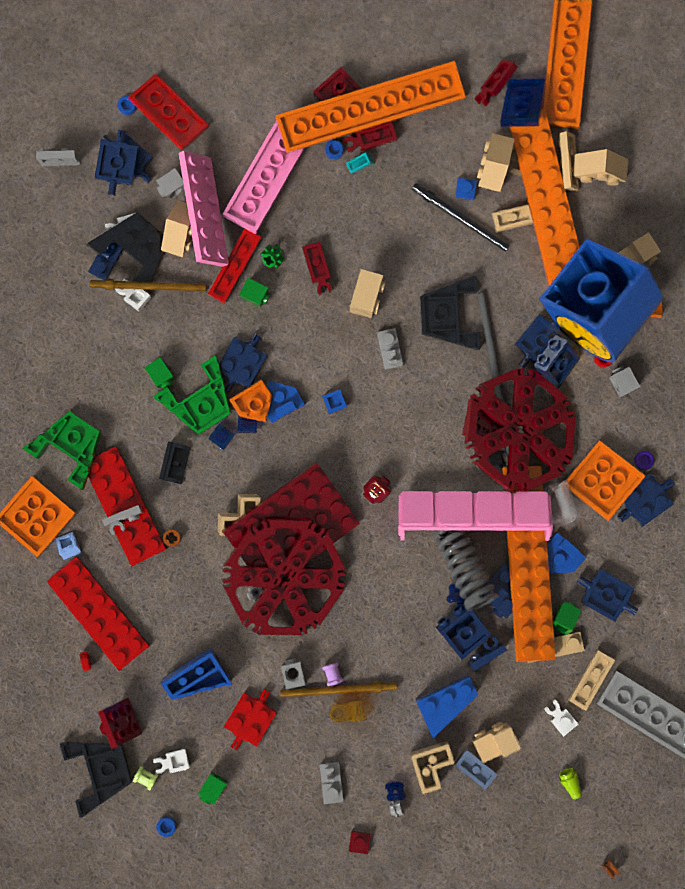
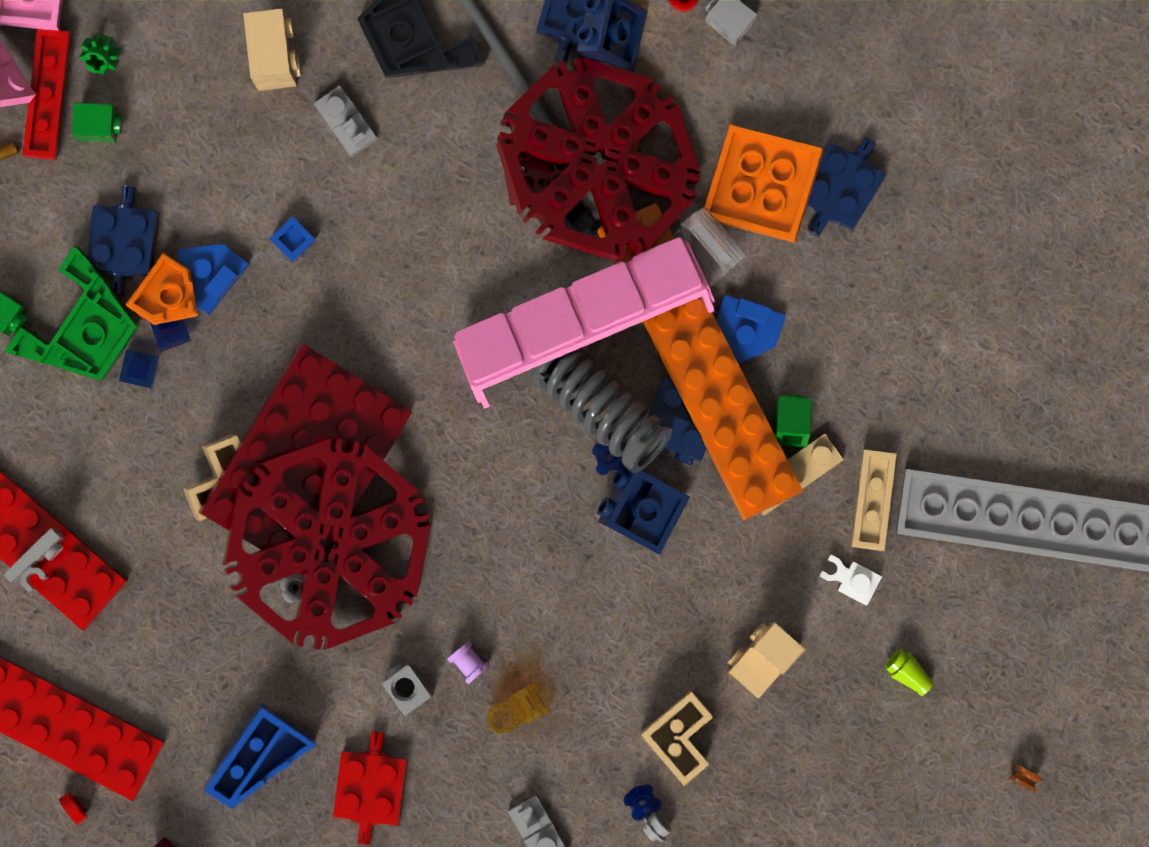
camera: 20 degrees left, 0 degrees up
black hinge [159,441,191,485] -> none
dark orange bush [163,529,181,547] -> none
pearl gold bar [281,681,397,697] -> none
dark red plate [302,242,332,296] -> none
dark red head [363,475,392,504] -> none
blue wedge [416,675,478,738] -> none
sand blue plate [455,749,497,790] -> none
dark blue plate [468,636,507,671] -> none
dark blue plate [577,569,638,622] -> none
dark purple tile [634,451,654,470] -> none

